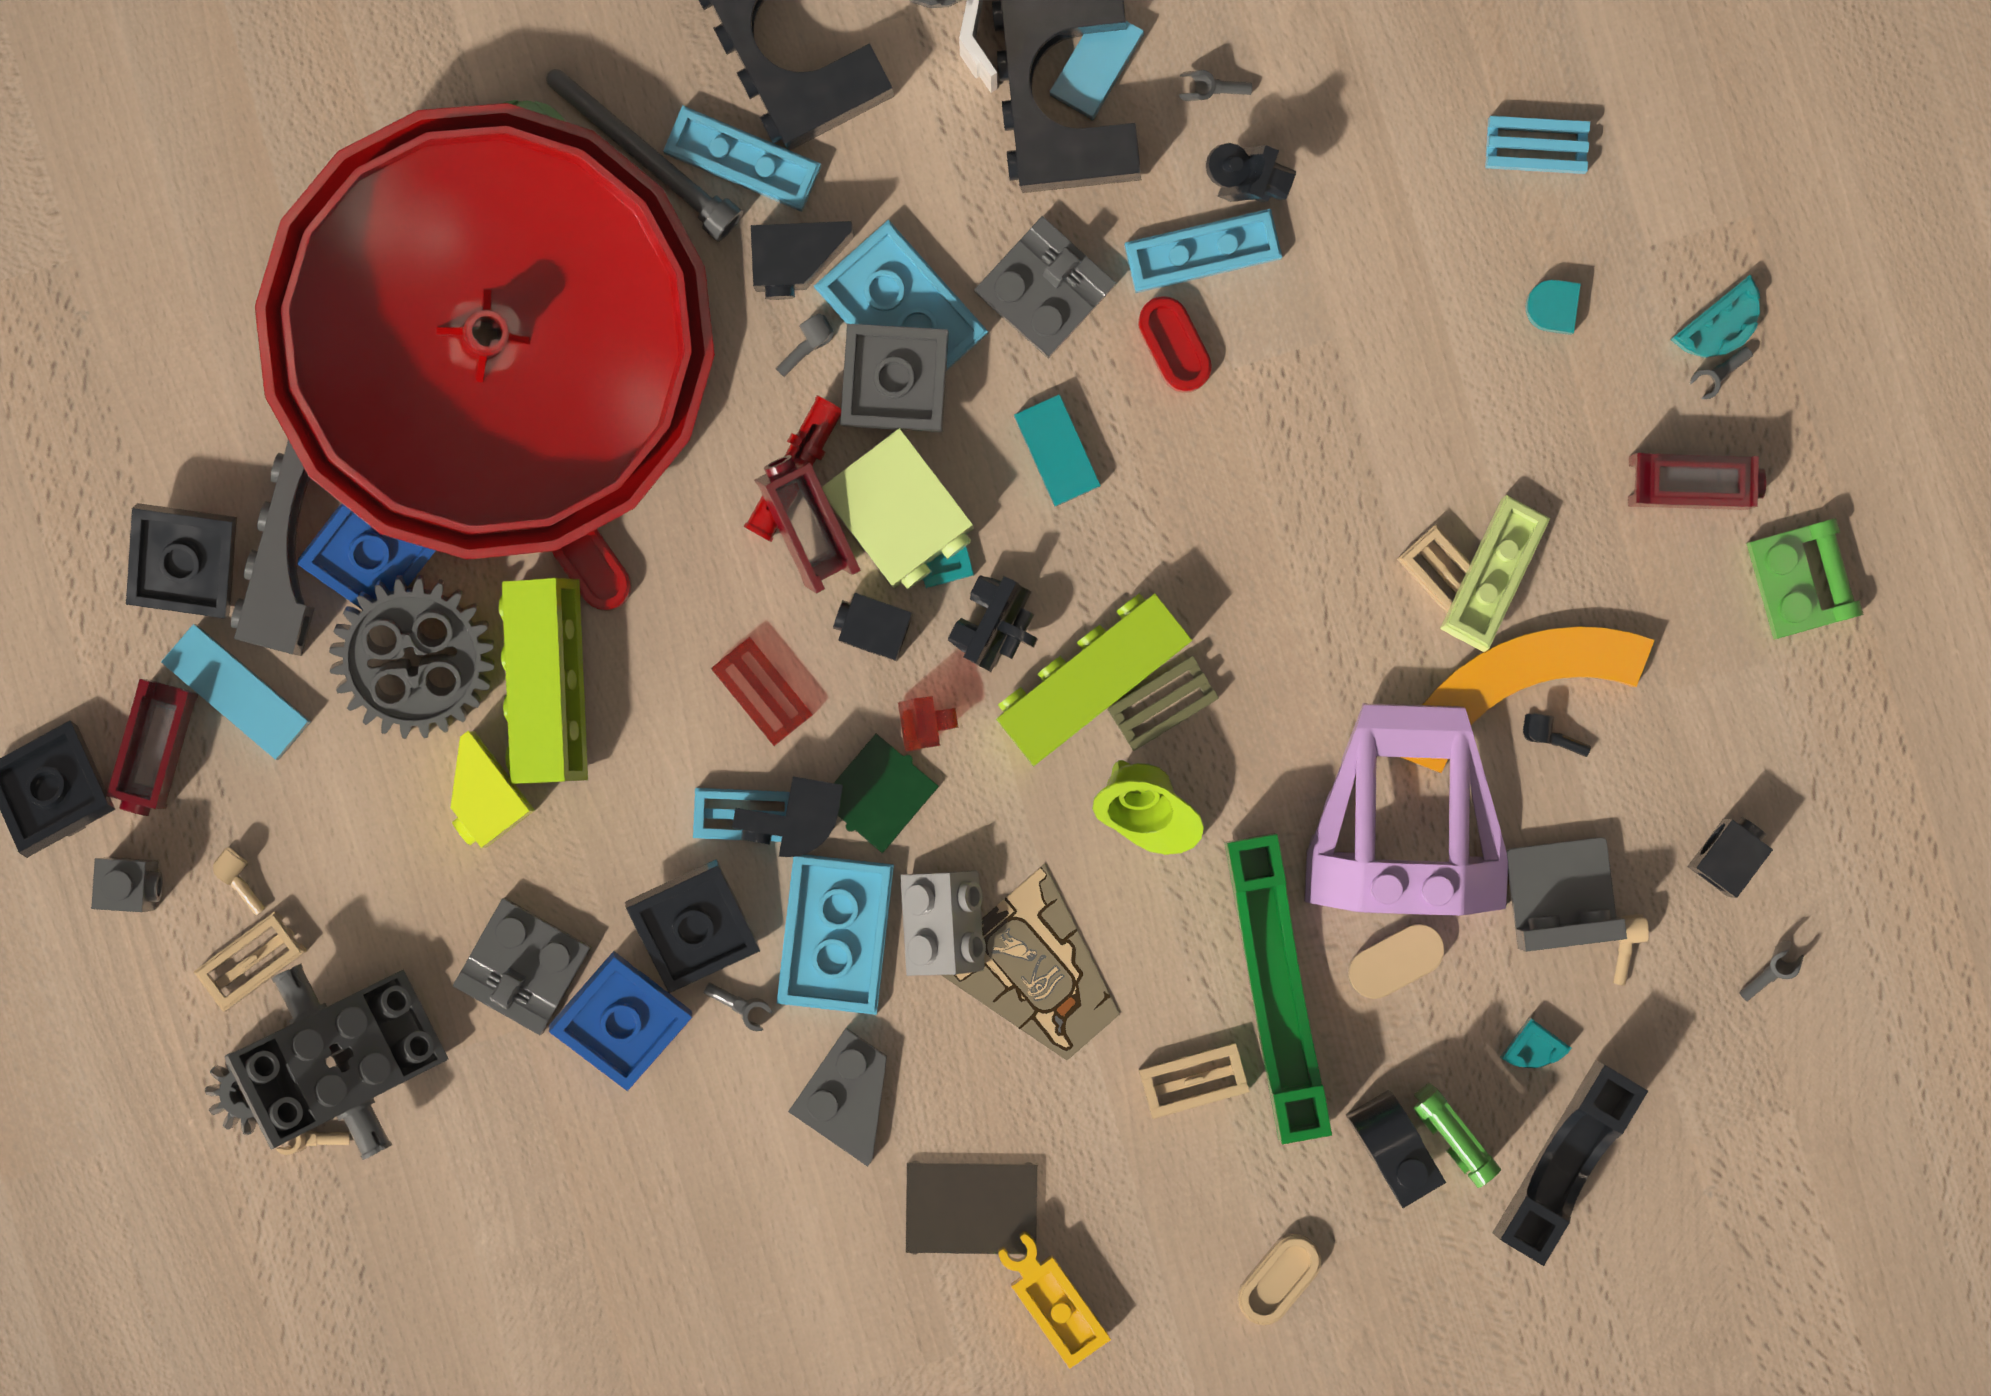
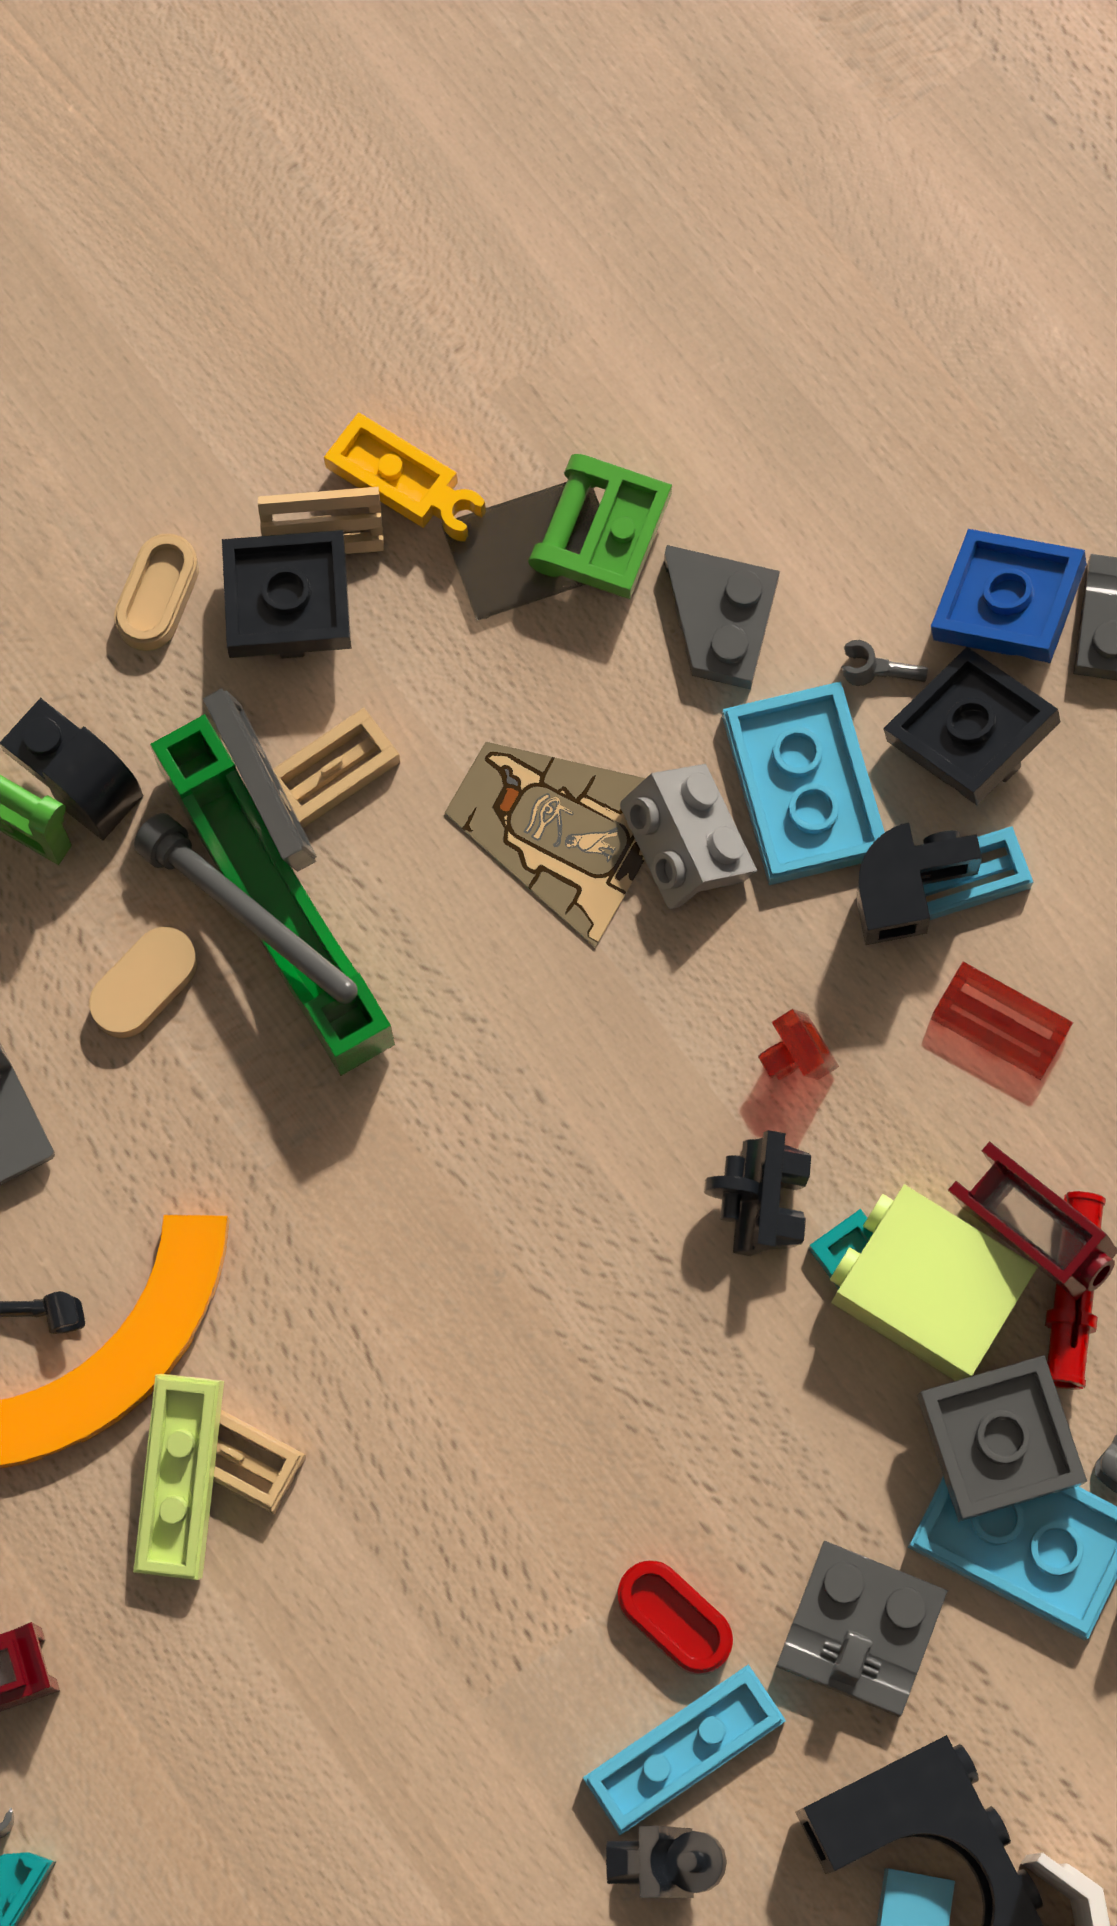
camera: 160 degrees right, 15 degrees down
black brick [833,593,913,662] -> none
dark green piece [834,733,939,854] -> none
lime brick [996,593,1192,767] -> none
teal tile [1014,394,1101,507] -> none
lime piece [1092,760,1204,855] -> none
olive tile [1107,656,1219,751] -> none
lavender windscreen [1304,703,1508,916] -> none
teal tile [1525,280,1581,335] -> none
none -> dark grey piece [134,813,358,1004]
none -> dark grey tile [203,688,317,872]
none -> black hinge [222,530,352,659]
none -> tan tile [258,487,384,554]
none -> bright green plate [528,454,672,599]

